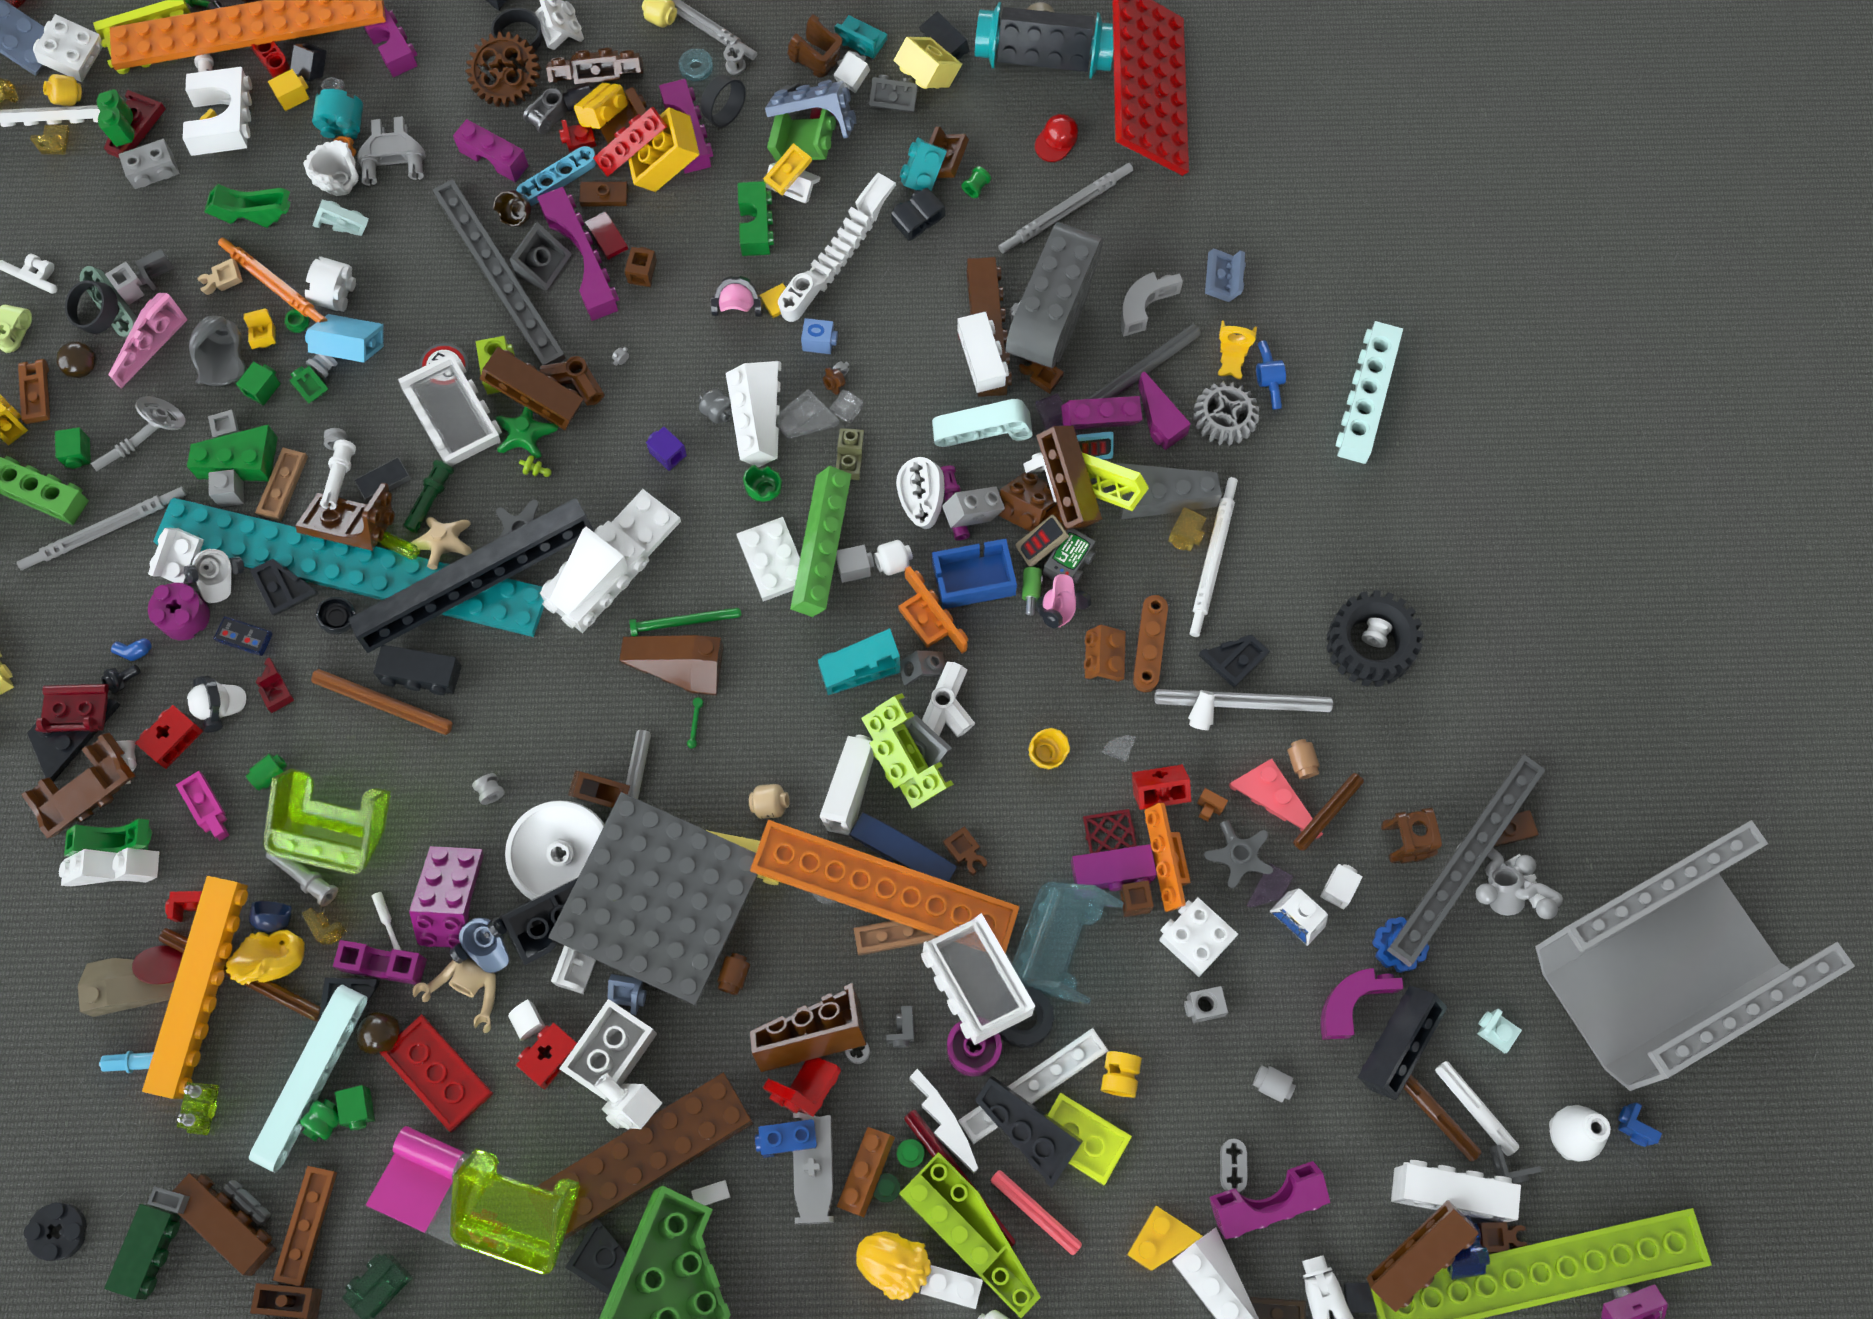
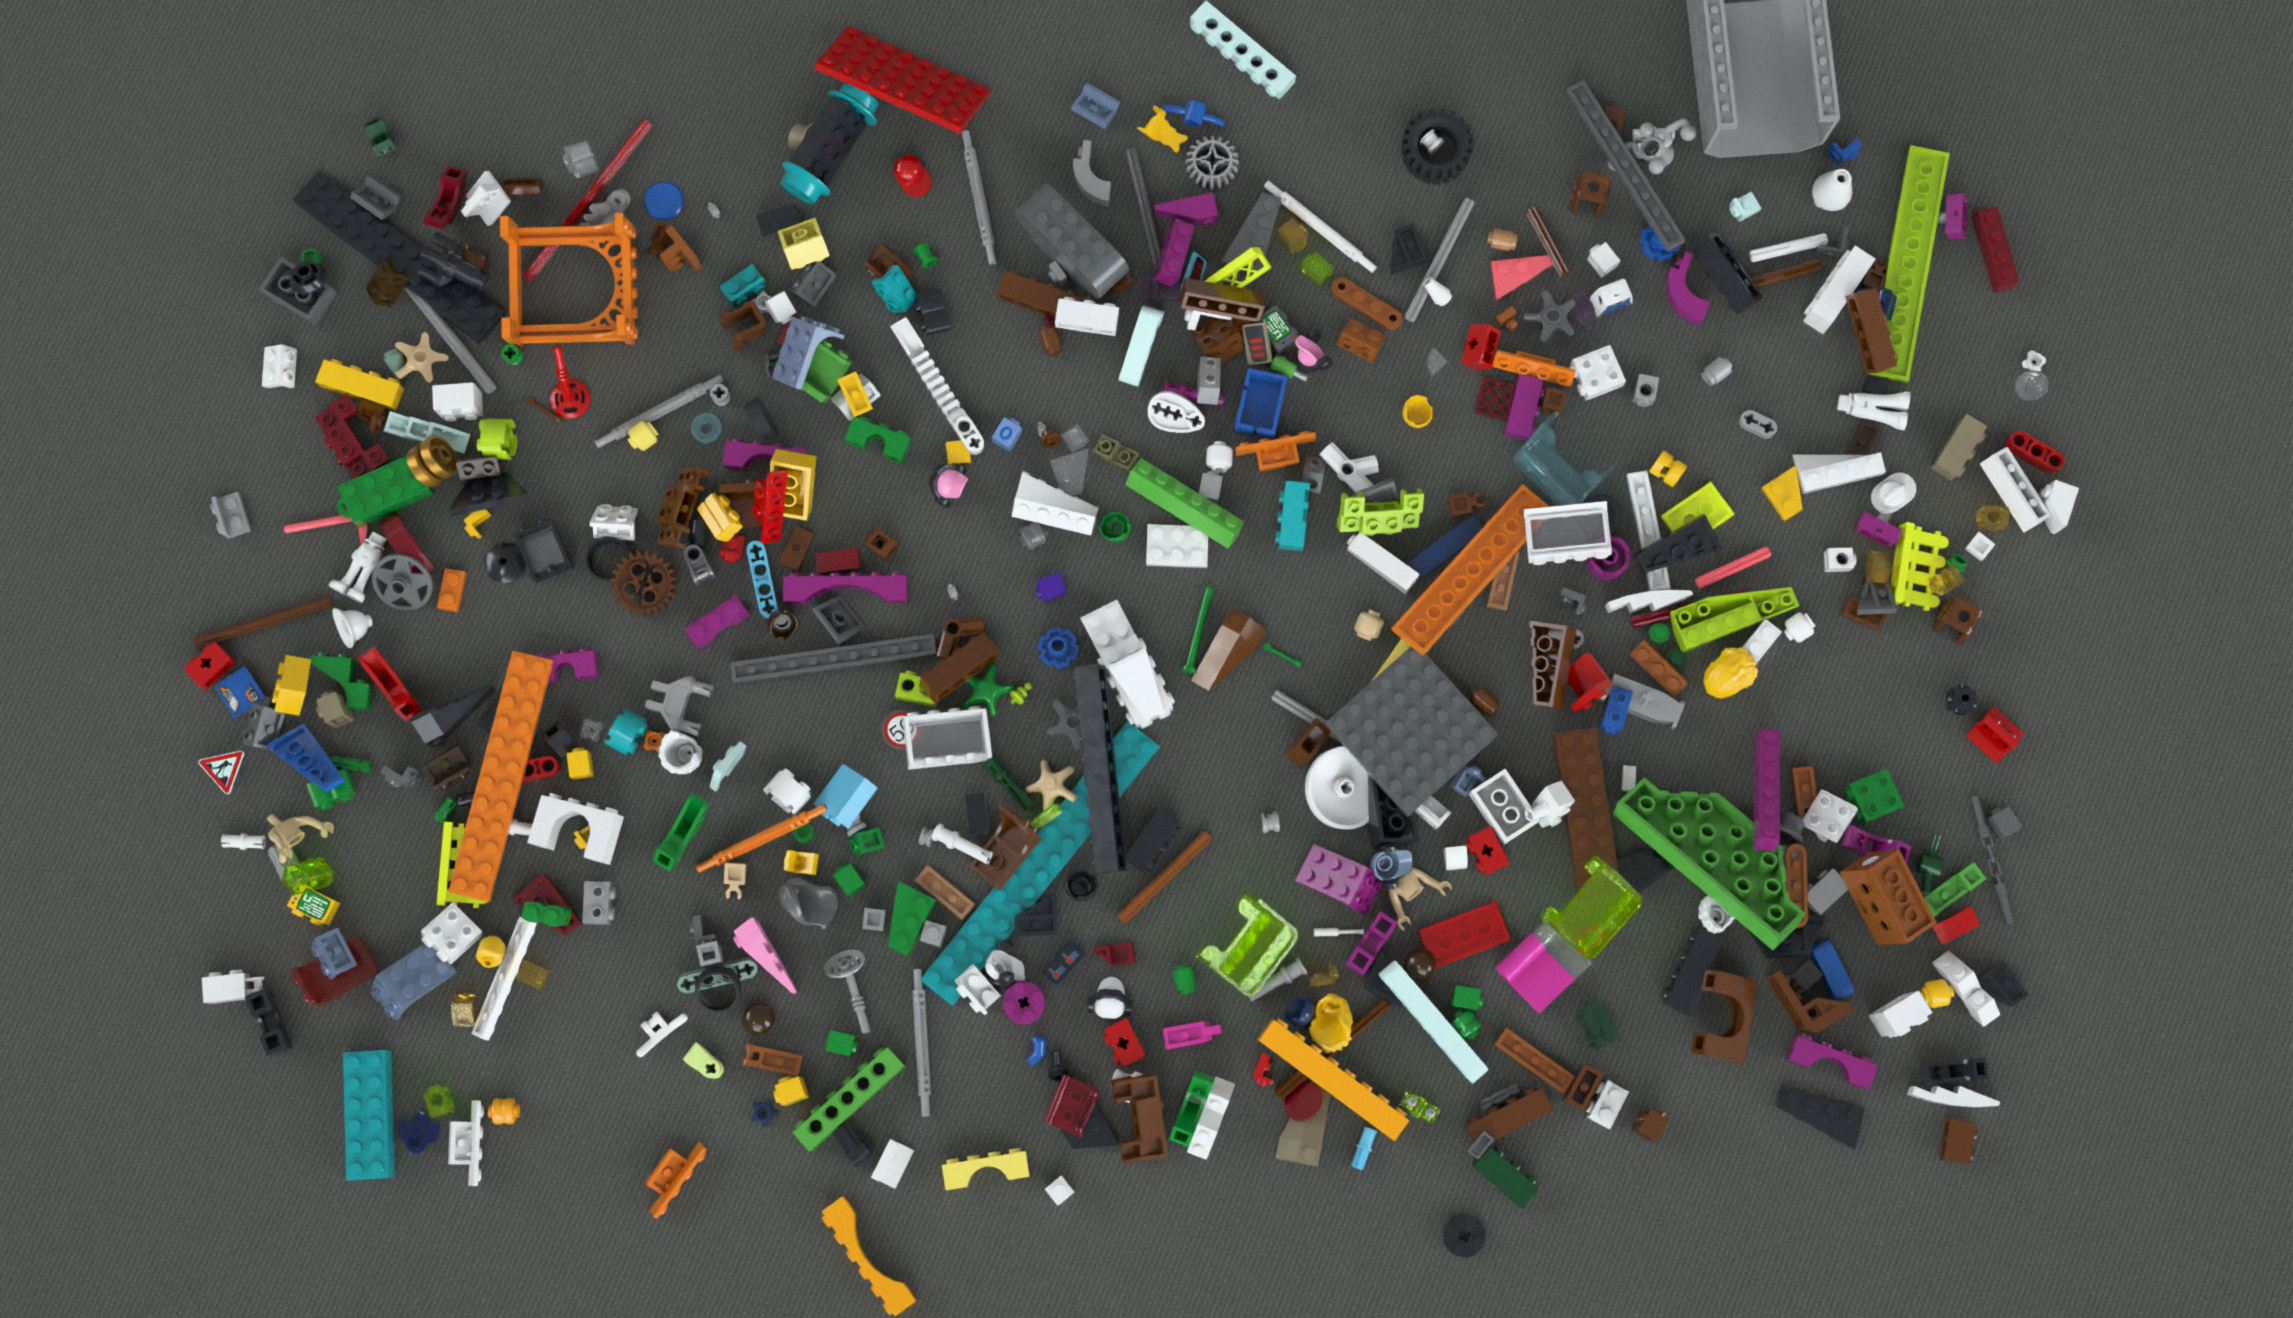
camera: 65 degrees left, 10 degrees up
magenta arch [1209,1161,1330,1239] -> none
none -> blue plant [1037,627,1079,670]
none -> reddish brown brick [1038,325,1063,357]
none -> clear neon green brick [1301,252,1334,287]

